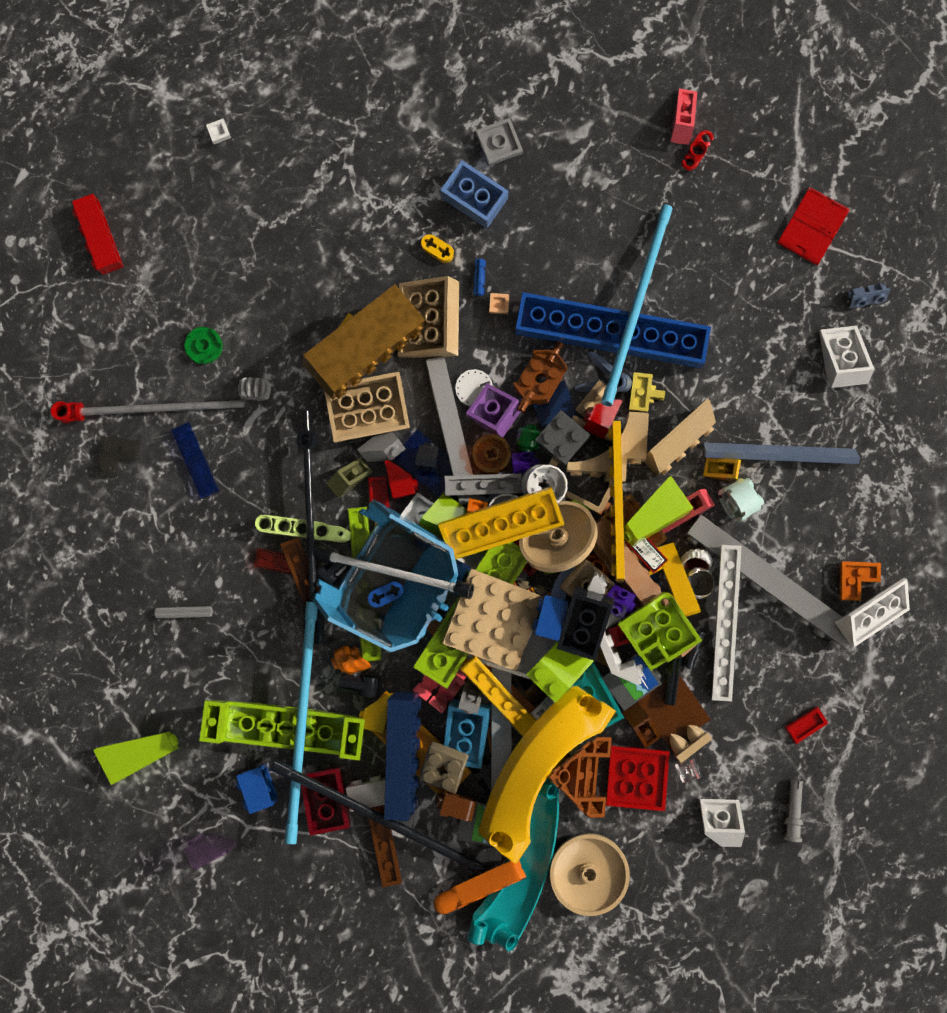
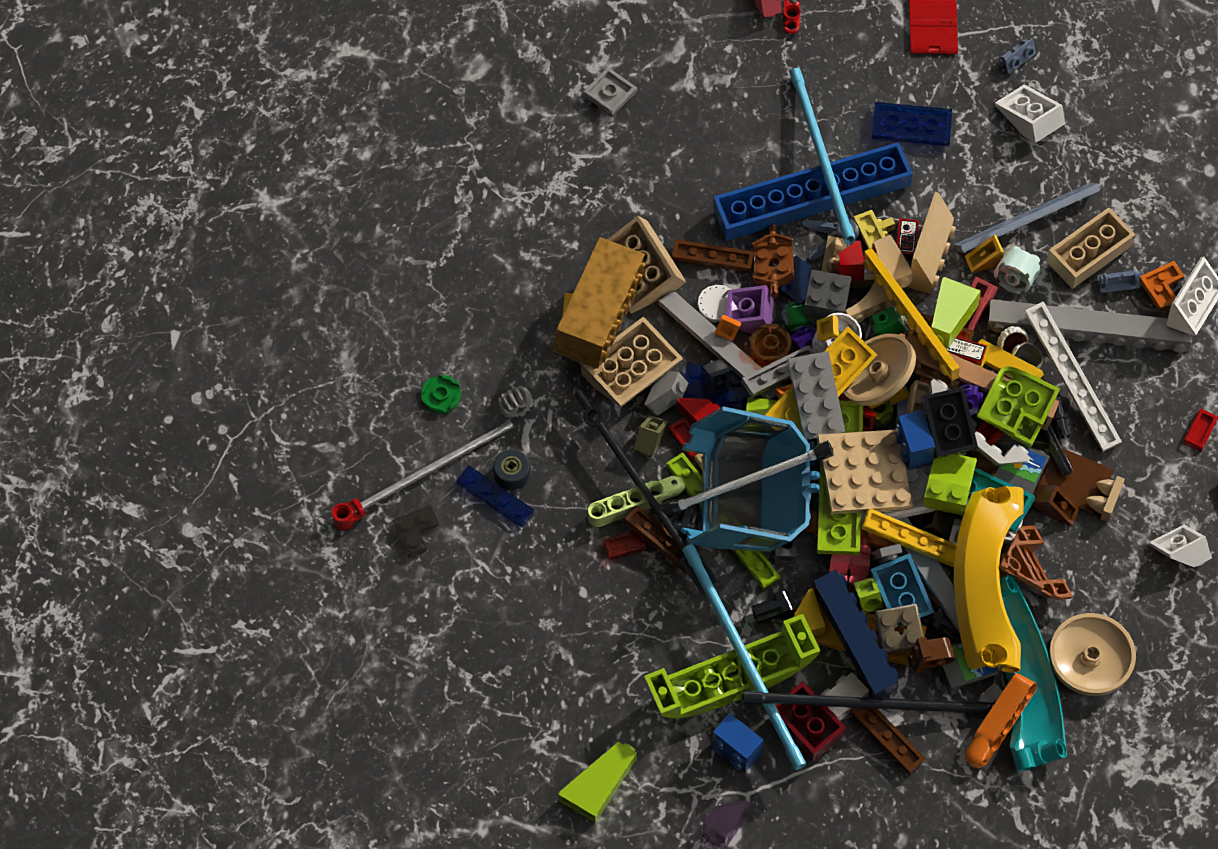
camera: 30 degrees left, 20 degrees down
red brick [72,193,124,275] -> none
light grey axle [155,606,213,618] -> none
white plate [206,119,231,144] -> none
orange head [331,645,371,675] -> none
blue beam [368,581,404,607] -> none
yellow beam [421,234,454,263] -> none
medium blue brick [440,160,509,228] -> none
blue axle [473,259,486,296] -> none
light nougat plate [489,293,509,315] -> none
red plate [606,745,670,811] -> none
none -> black wheel [493,449,531,490]
none -> reddish brown plate [672,239,754,272]
none -> orange plate [714,314,741,342]
none -> light grey plate [787,351,845,440]
none -> yellow plate [817,315,839,342]
none -> lime brick [853,577,883,614]
none -> clear blue plate [871,102,953,146]
none -> green brick [872,306,907,336]
none -> tile [897,218,919,258]
none -> tan brick [1046,208,1136,289]
none -> sand blue hinge [1097,270,1141,293]

